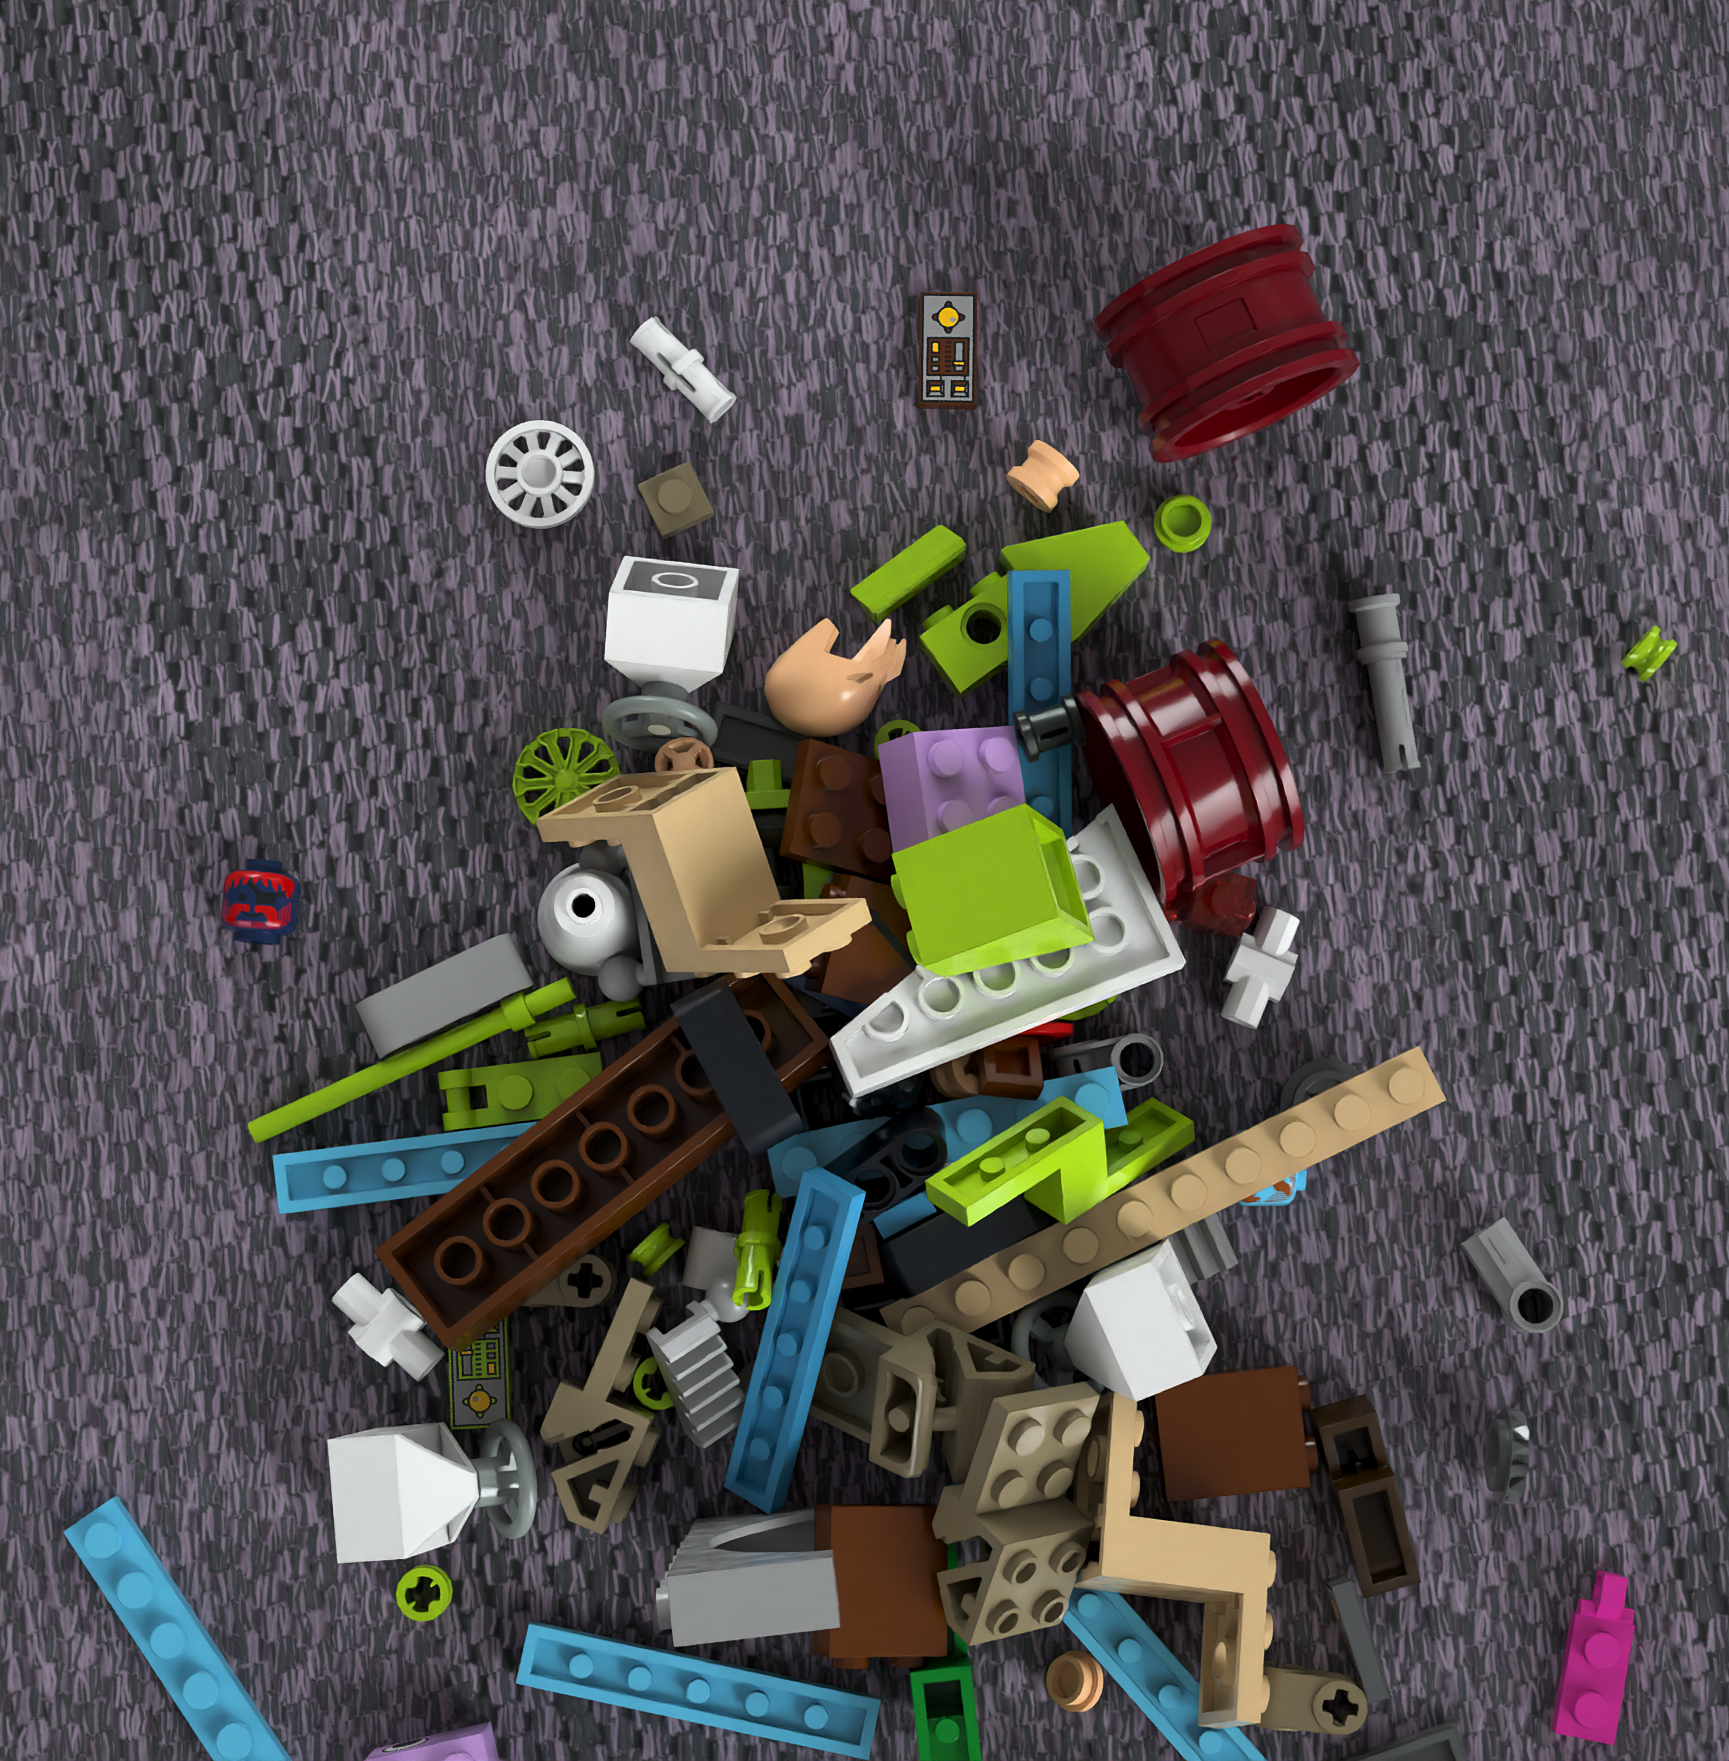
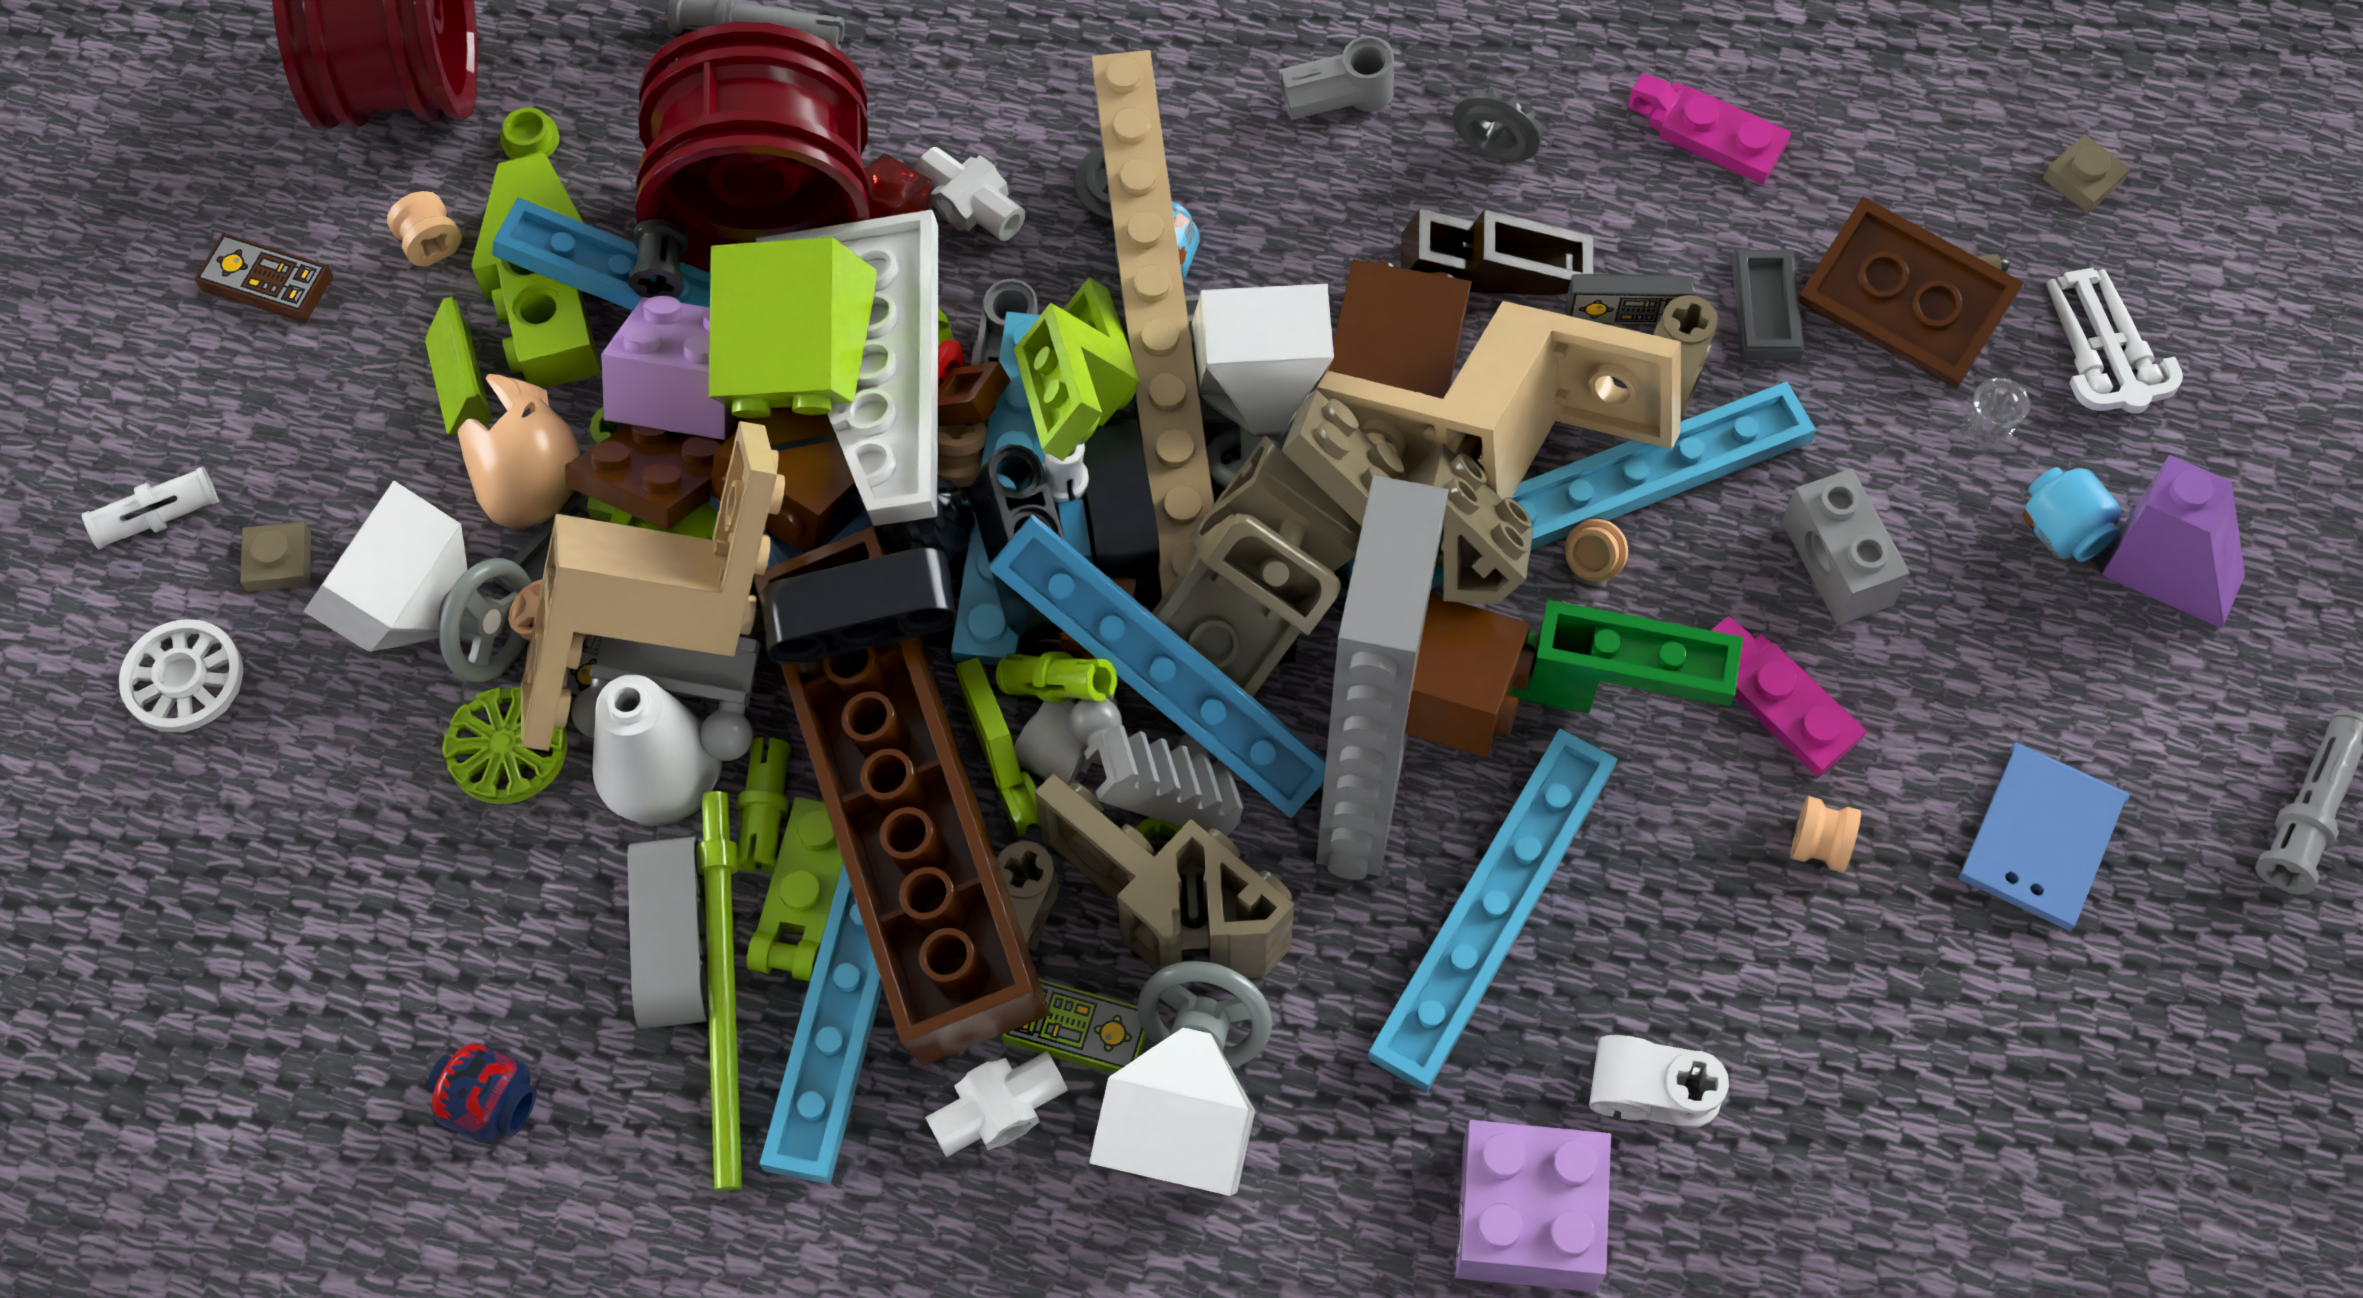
camera: 70 degrees left, 20 degrees down
lime bush [396,1564,453,1622] -> none
none -> lime tile [955,657,1023,790]

